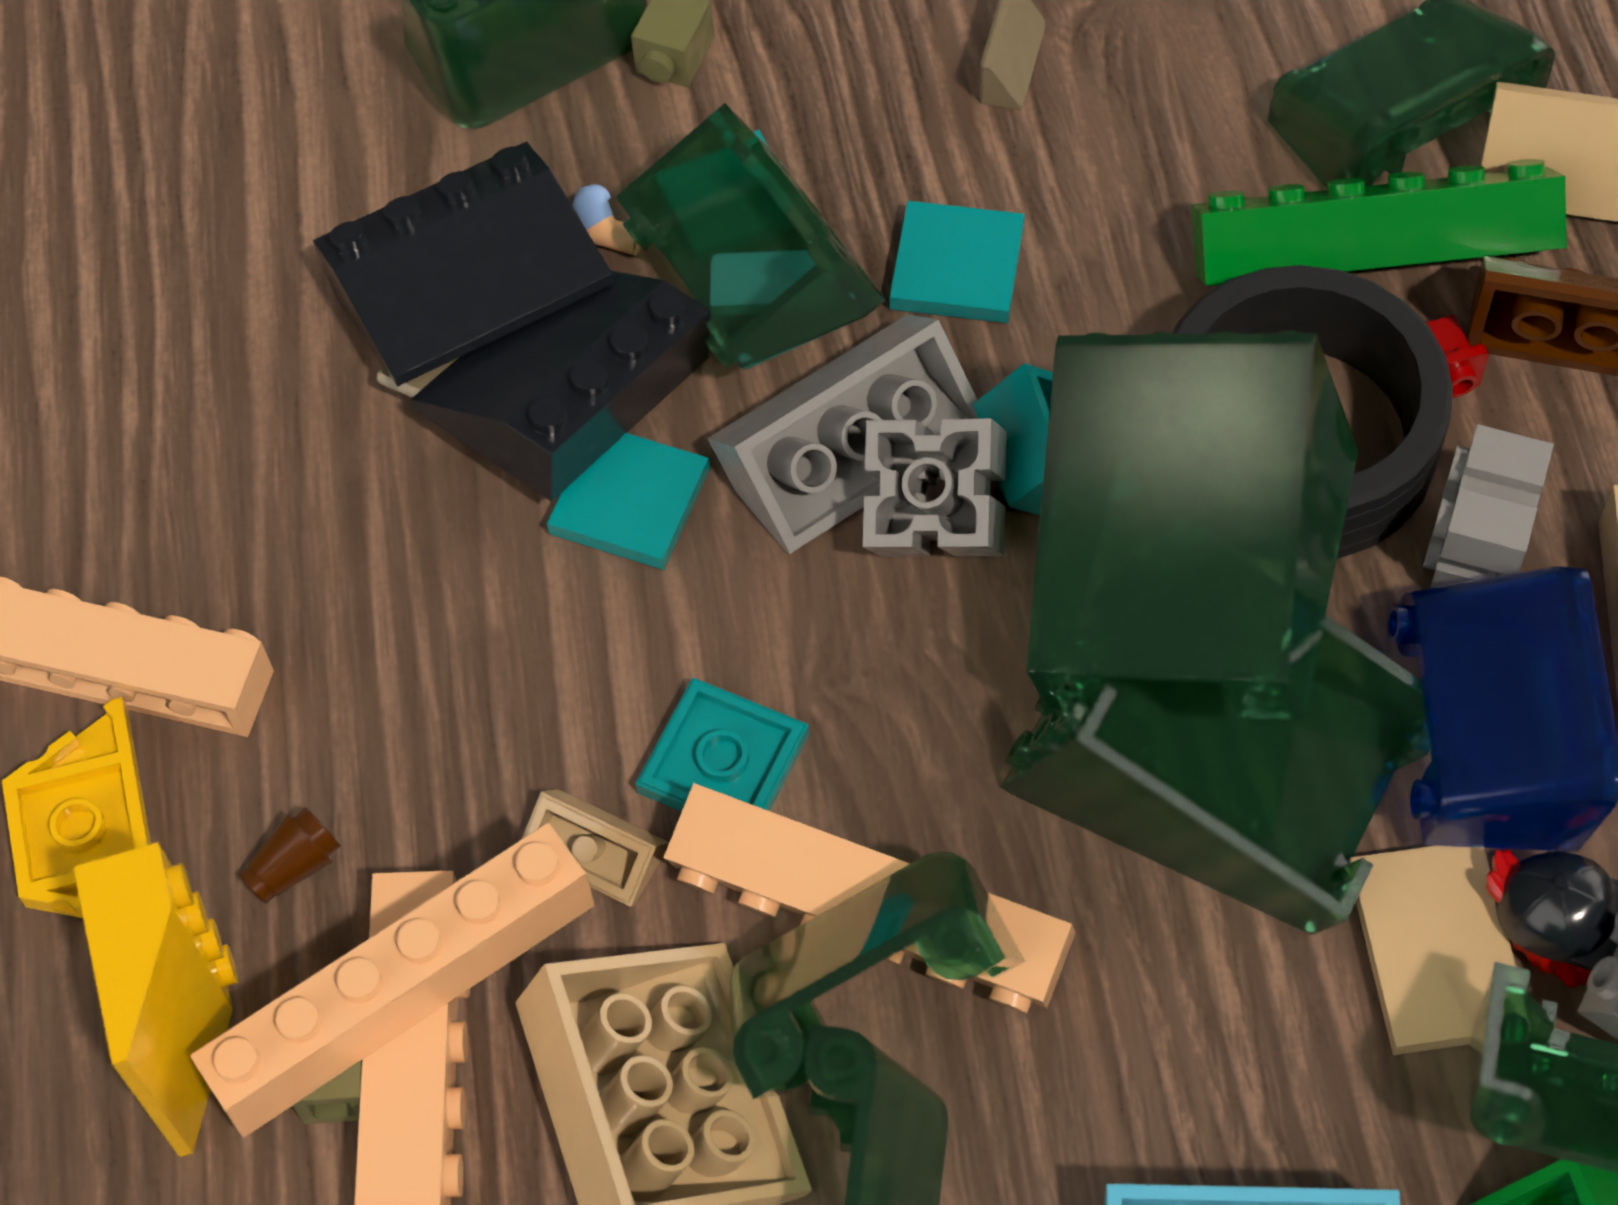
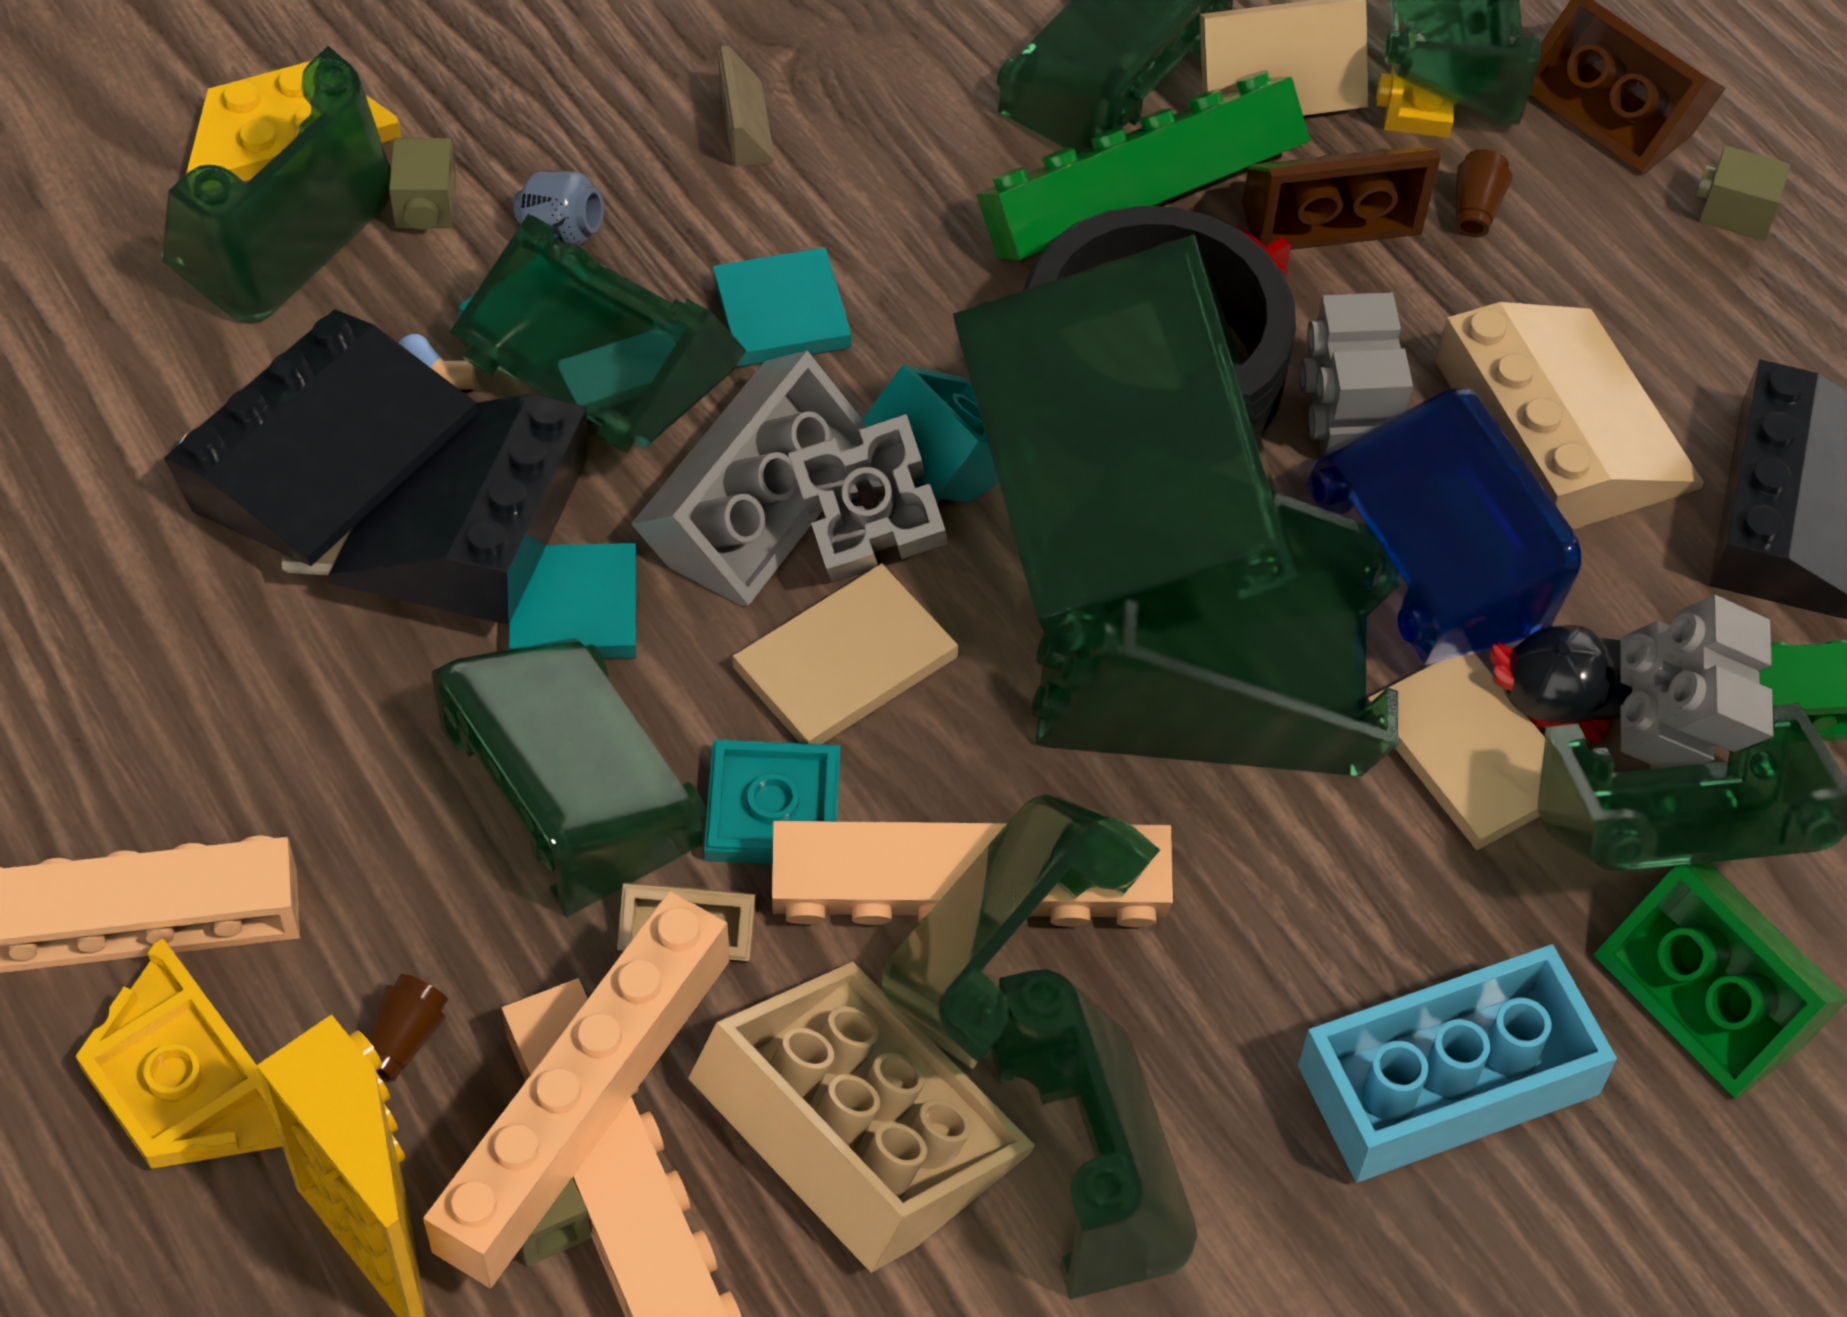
camera: 30 degrees left, 5 degrees down
none -> clear green windscreen [432,638,706,918]
none -> sand blue head [514,170,604,247]
none -> tan tile [733,563,958,744]

